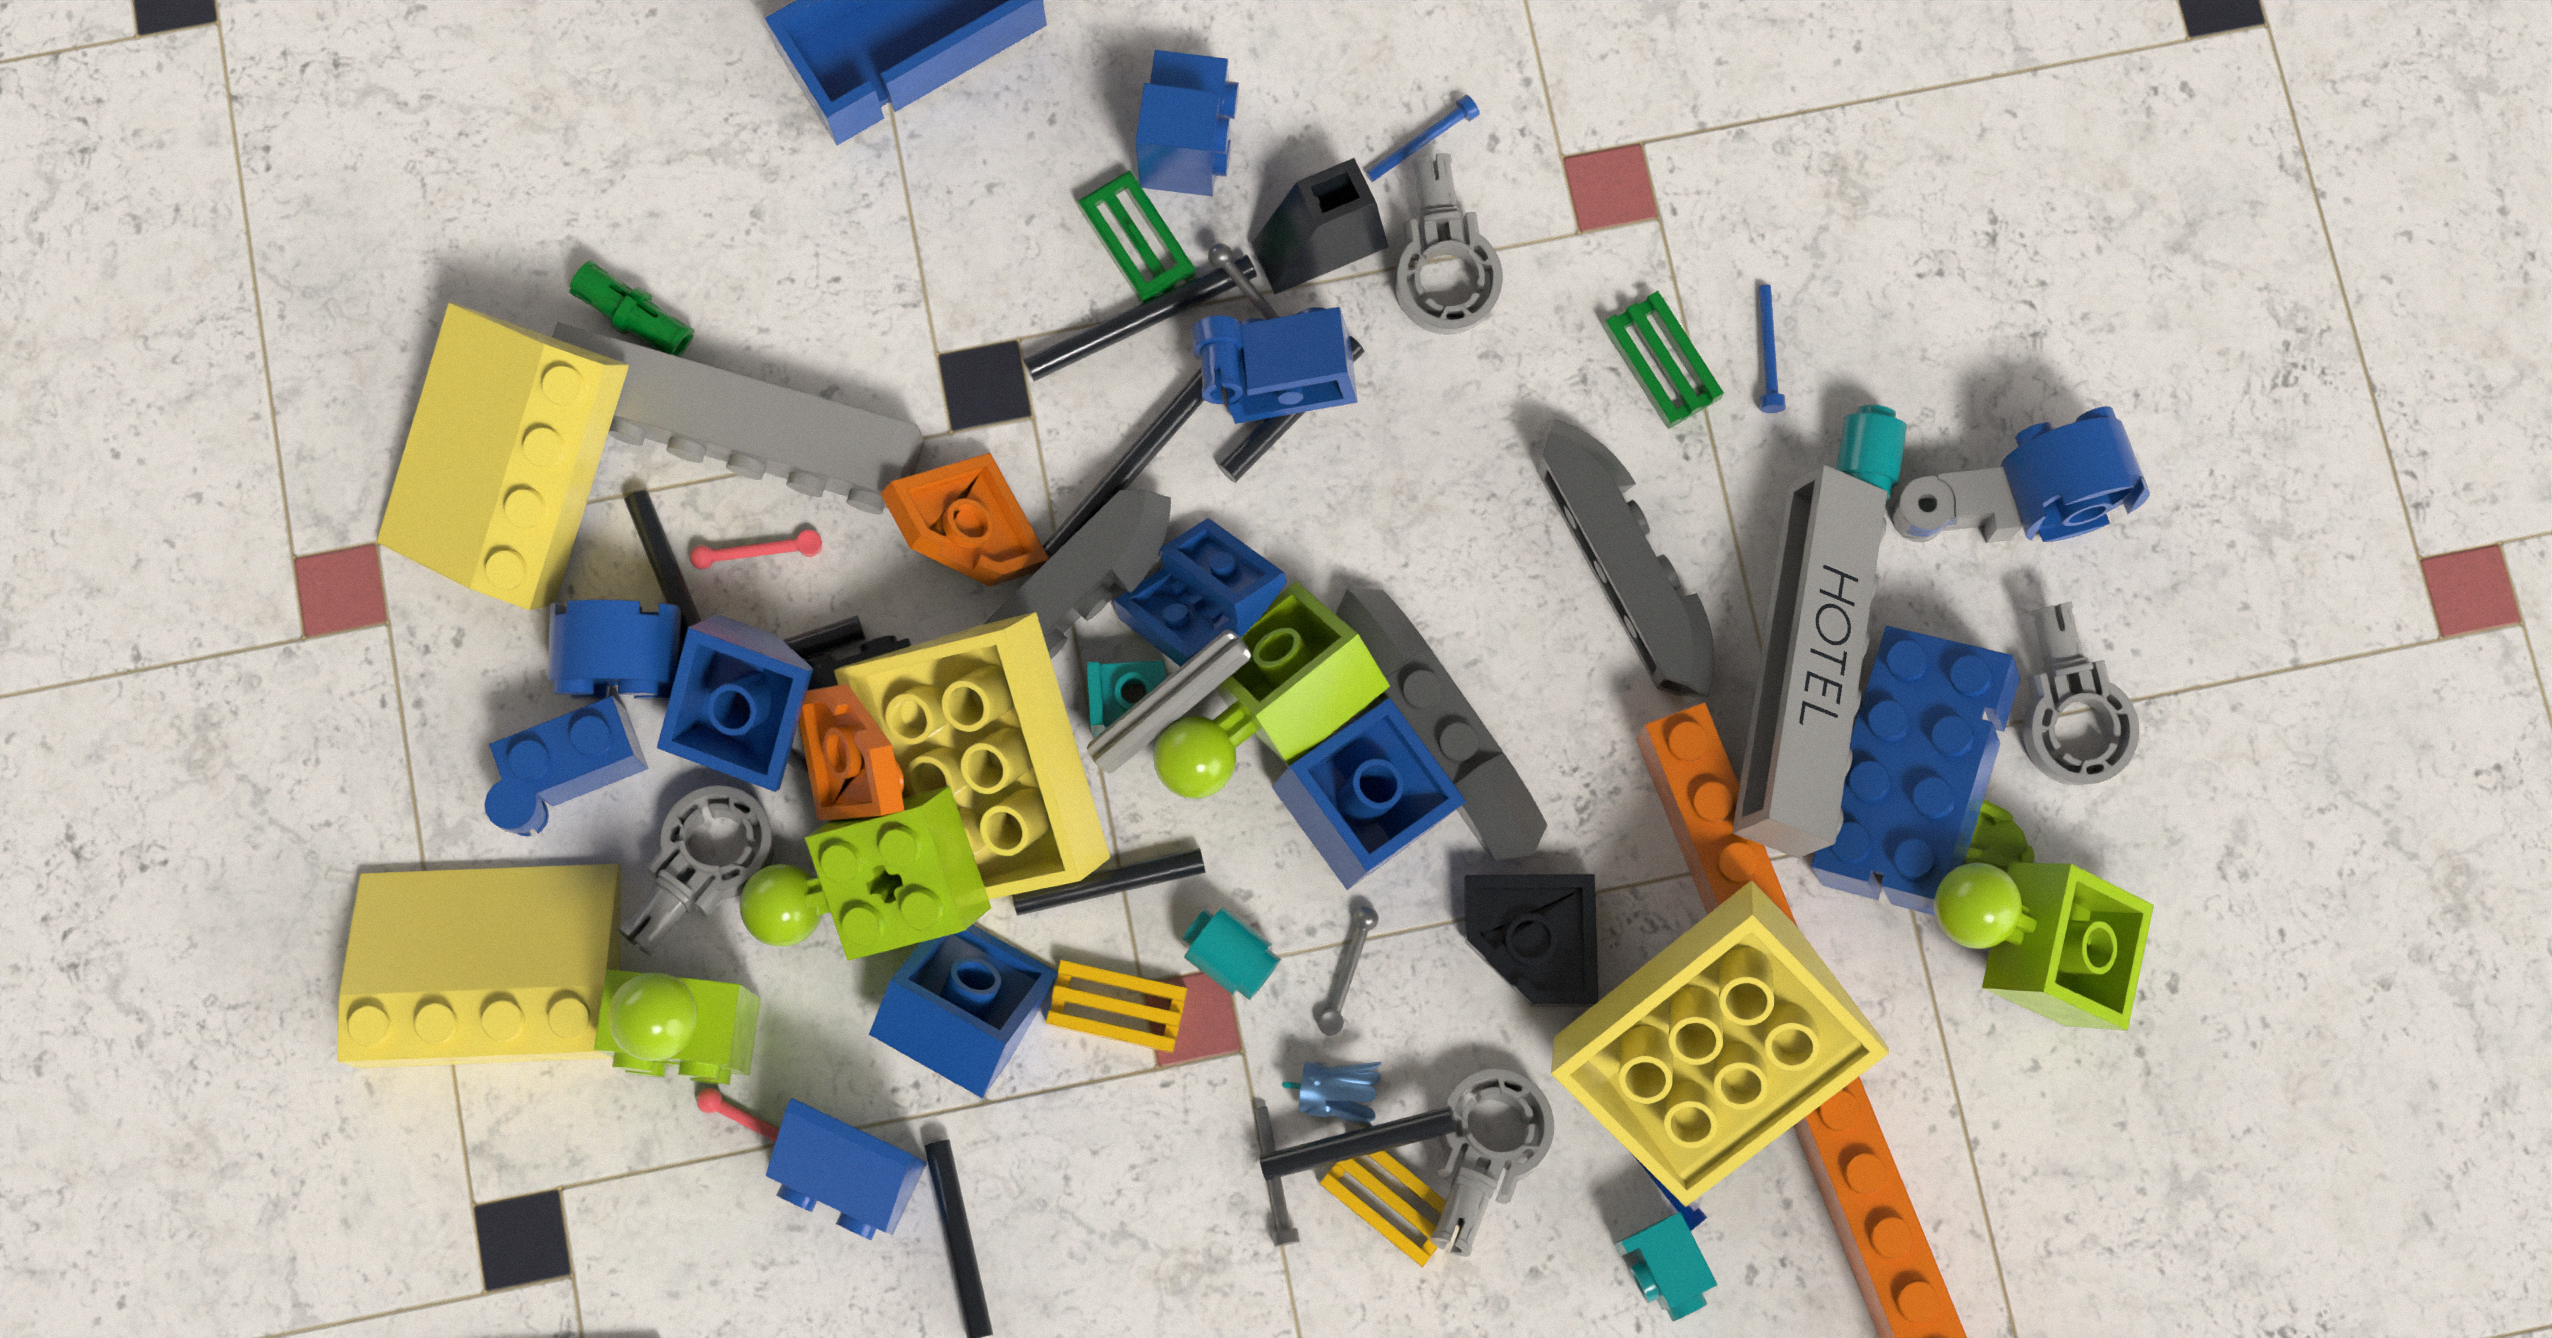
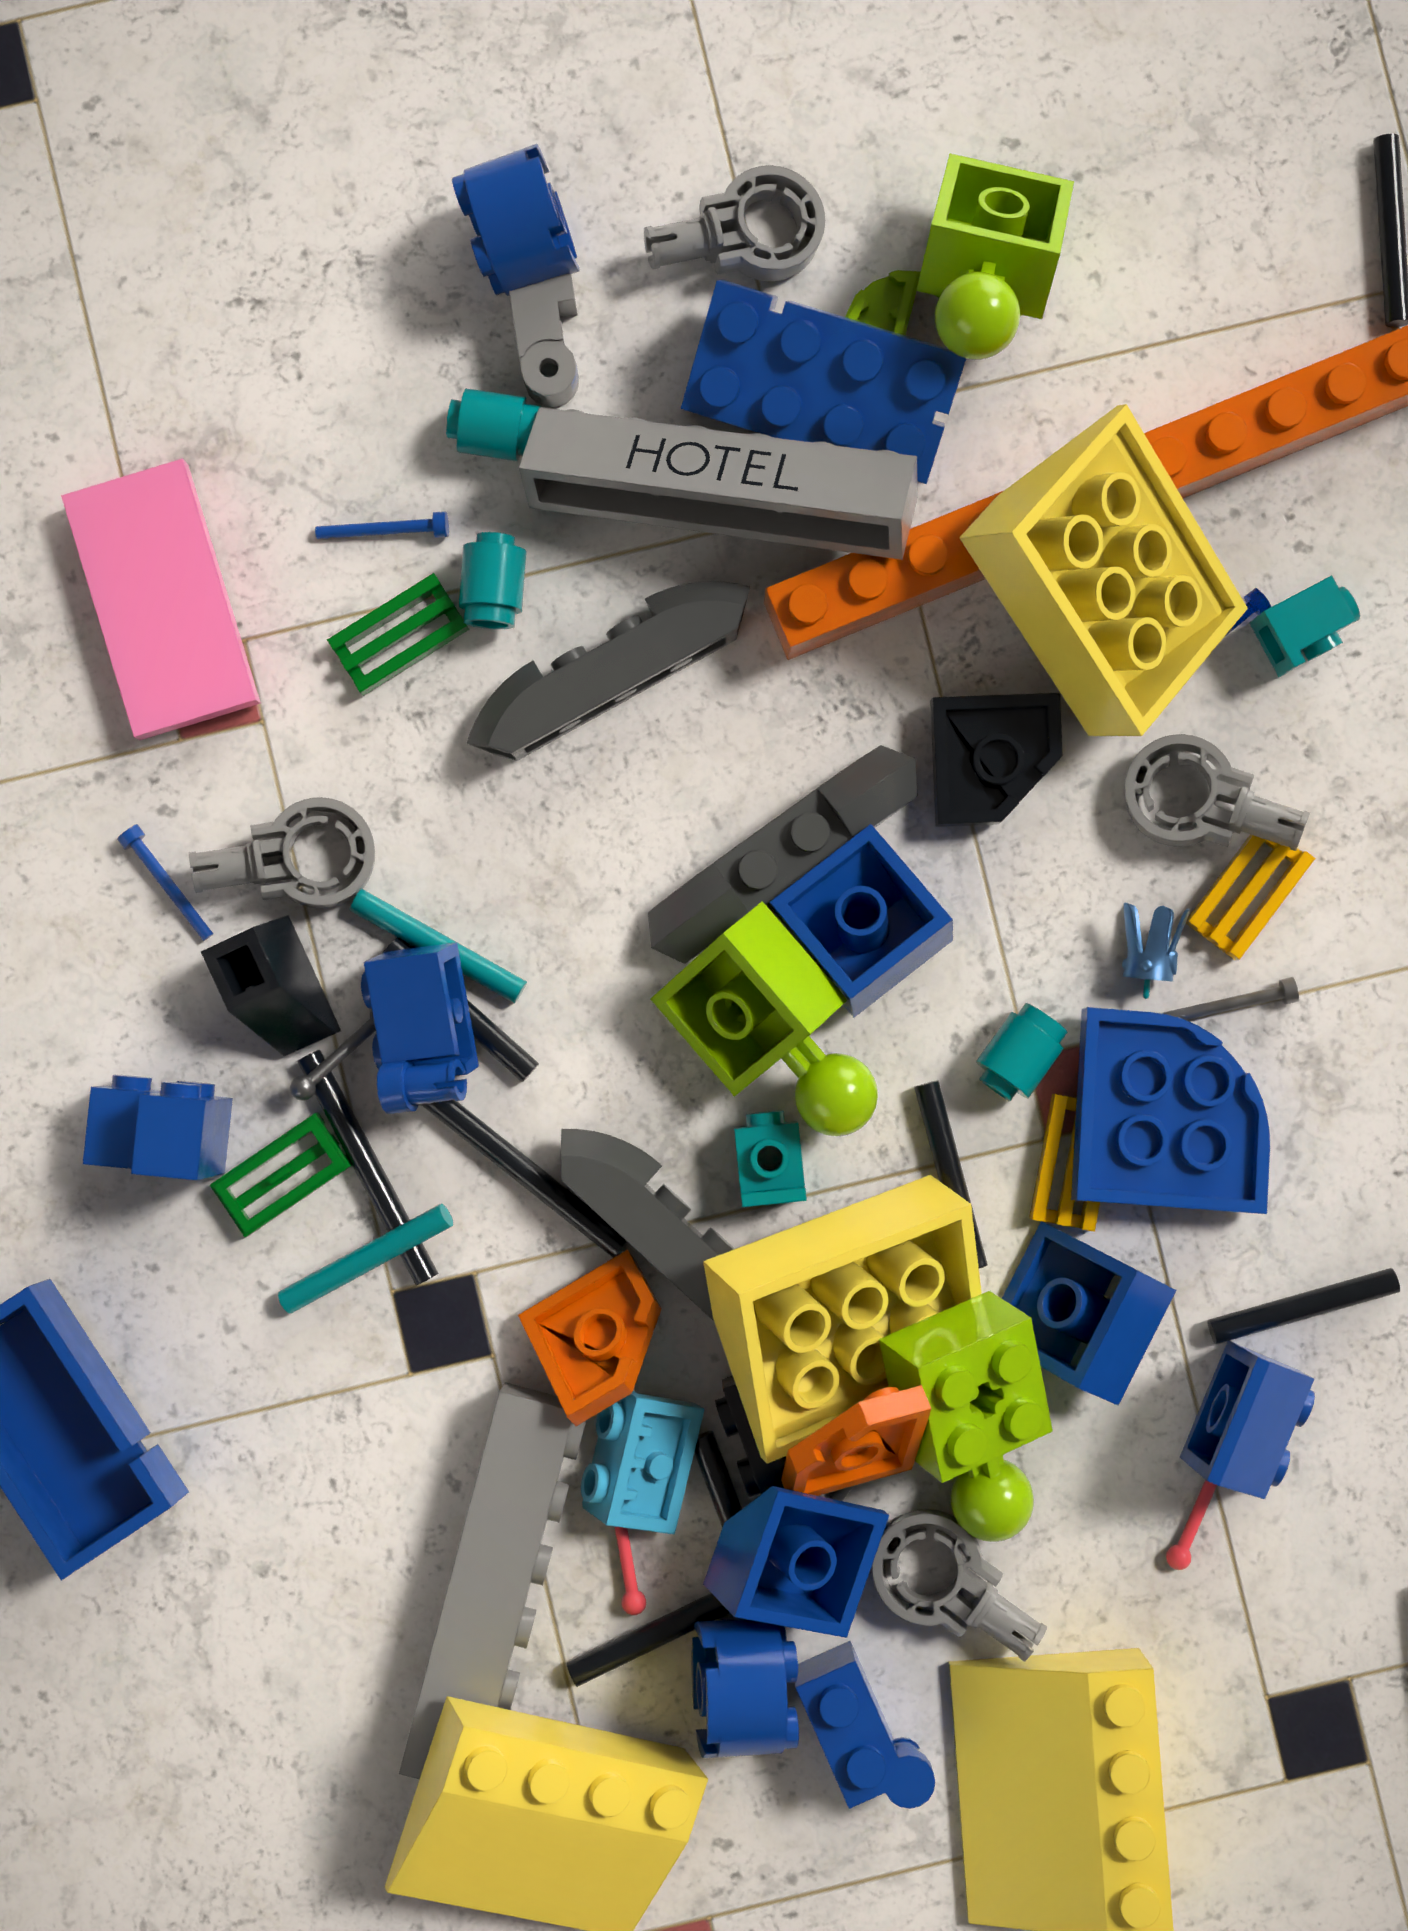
camera: 90 degrees left, 10 degrees up
green pin [569,260,694,357] -> none
lime brick [594,969,761,1085] -> none
light grey axle [1087,629,1251,773] -> none
blue slope [1113,518,1287,667] -> none
black bar [1259,1106,1457,1181] -> none
flat silver hinge [1318,906,1379,1036] -> none
none -> bright pink piece [61,458,261,740]
none -> teal bar [278,1204,453,1314]
none -> teal bar [349,889,527,1004]
none -> teal brick [459,532,526,629]
none -> medium azure bracket [581,1391,705,1534]
none -> blue plate [1071,1007,1270,1214]

